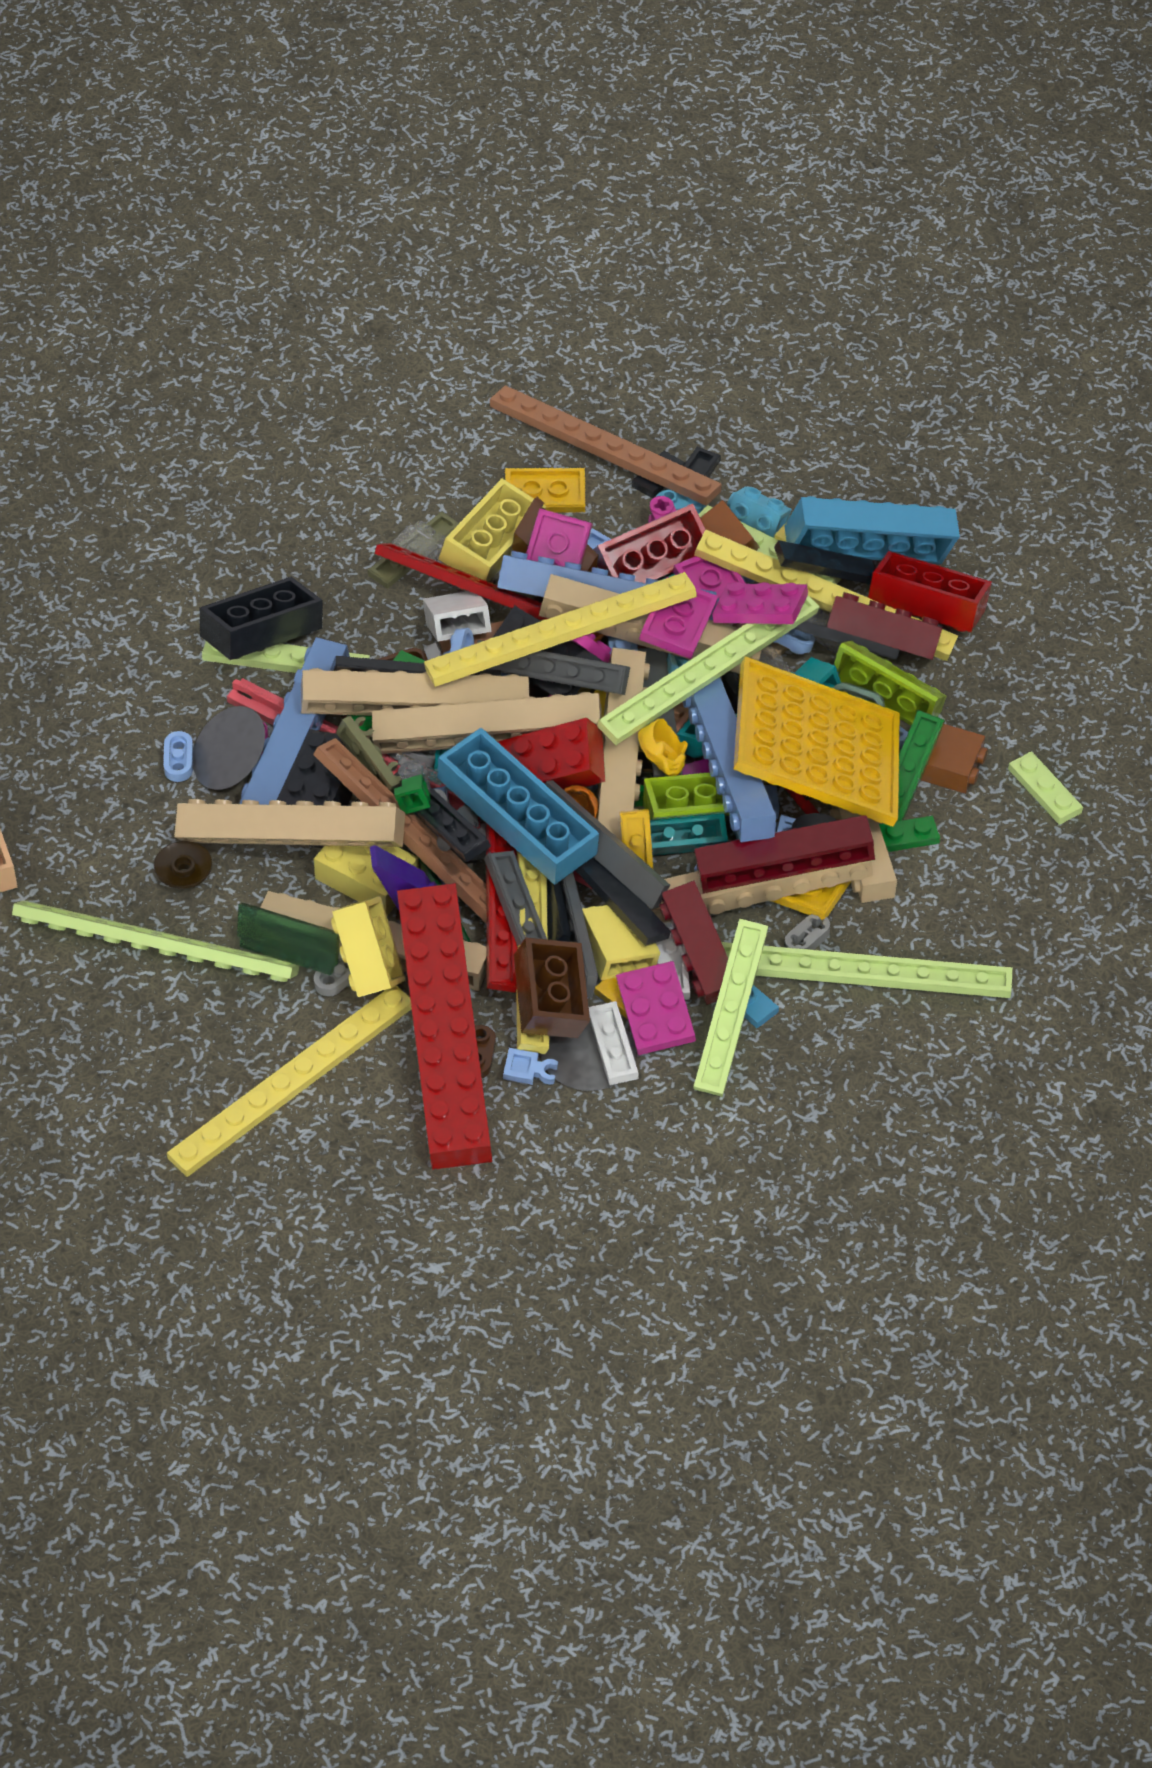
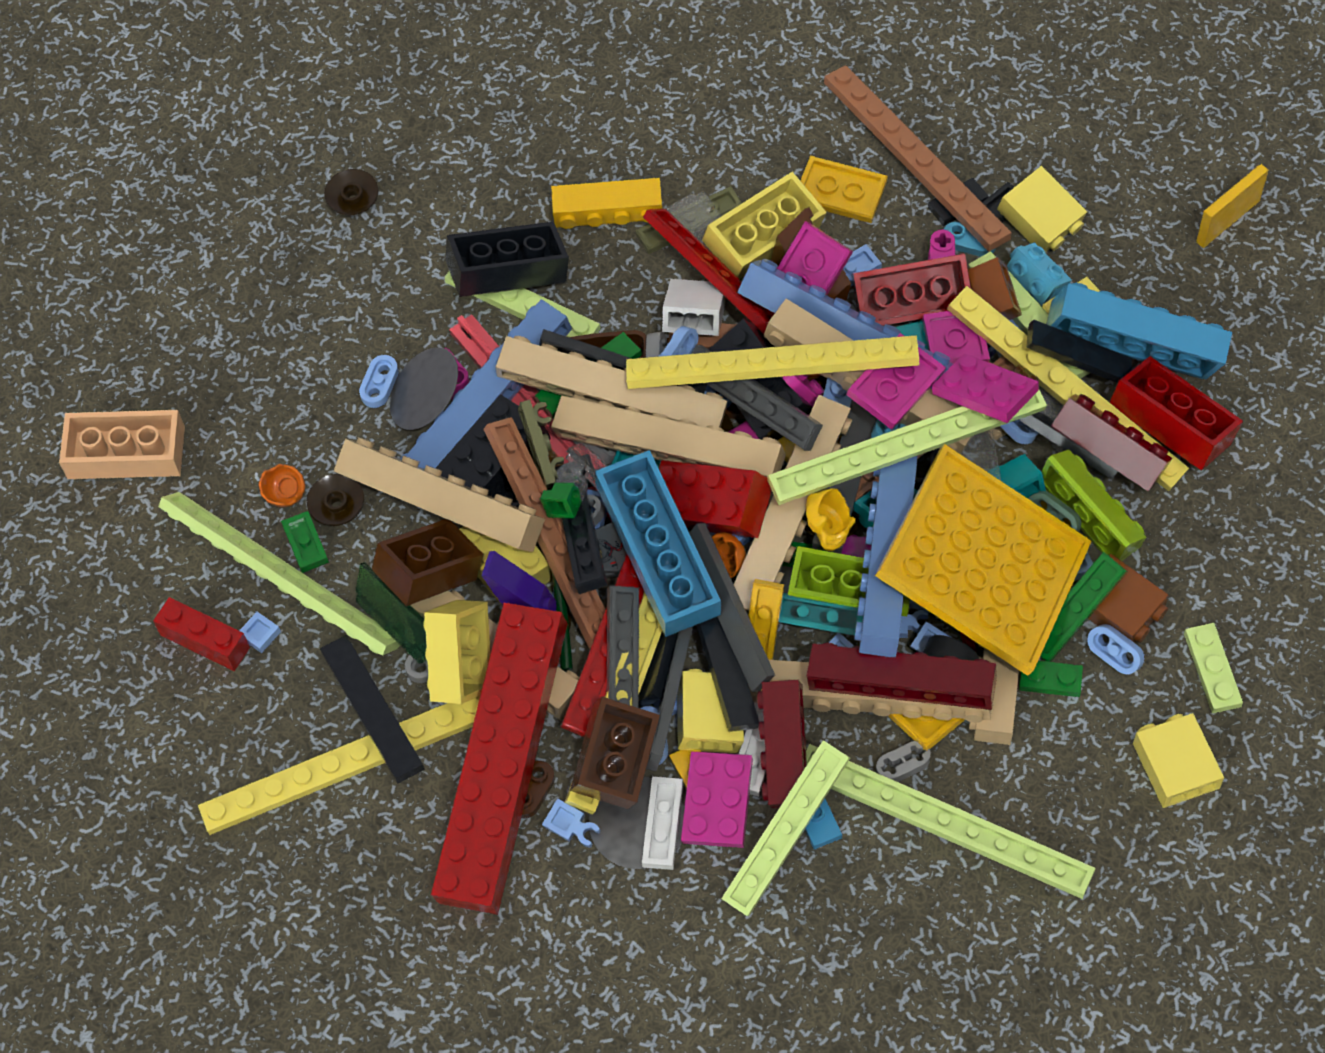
camera: 25 degrees right, 10 degrees up
none -> red brick [153,597,250,672]
none -> light blue plate [239,611,281,653]
none -> orange hair [258,464,306,508]
none -> green plate [281,511,329,573]
none -> black tile [320,635,425,784]
none -> dark brown dish [324,169,378,215]
none -> reddish brown brick [372,519,484,606]
none -> yellow brick [551,178,662,229]
none -> light yellow brick [997,166,1087,253]
none -> light blue plate [1087,624,1144,674]
none -> light yellow brick [1133,713,1224,808]
none -> yellow tile [1196,164,1269,248]

